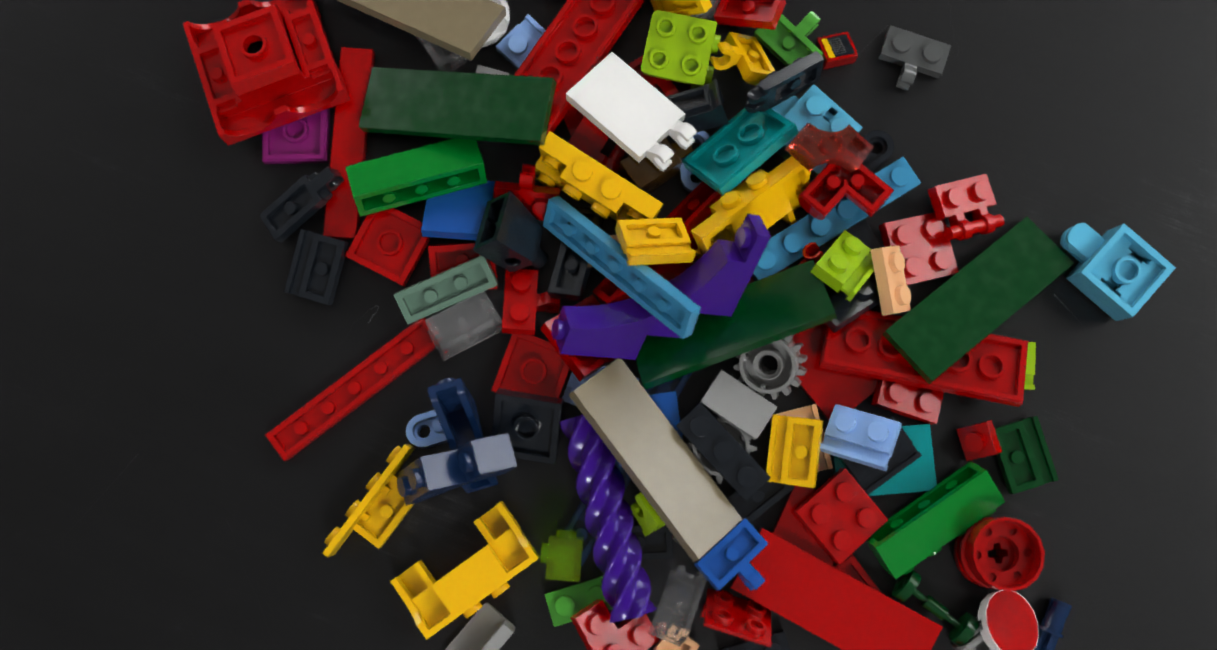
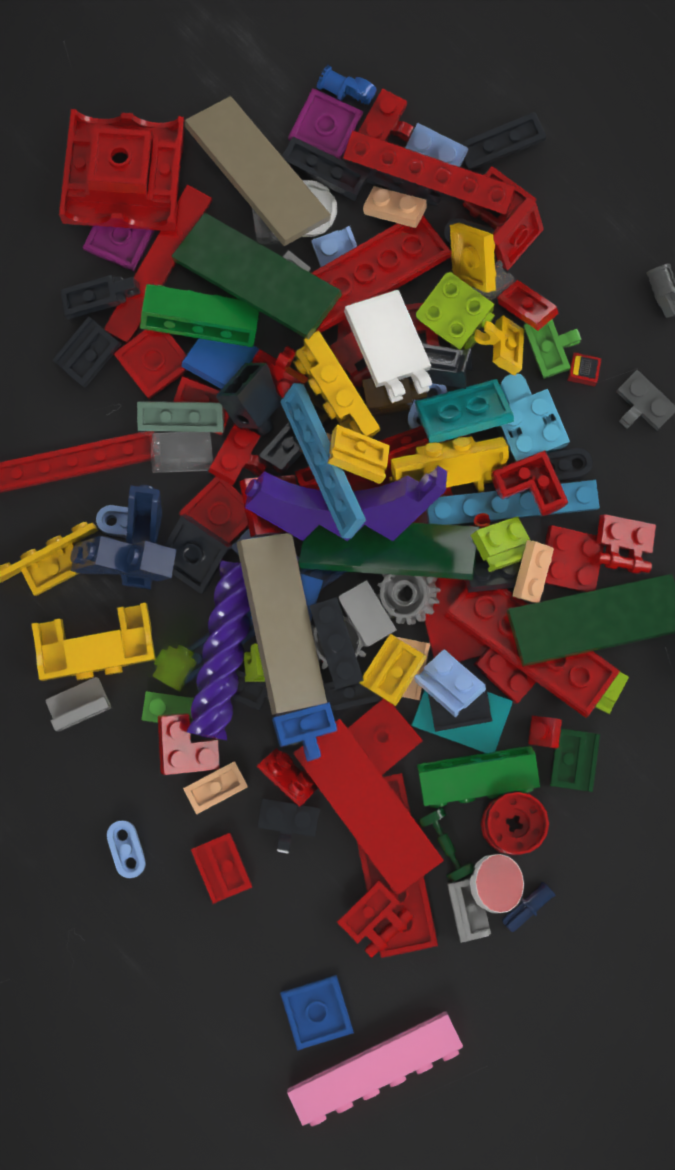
camera: 25 degrees right, 0 degrees up
clear hinge [648,565,707,646] -> none
black hinge [745,51,824,113] -> none
clear red tile [785,123,874,173] -> none
red plate [793,468,888,564] -> none

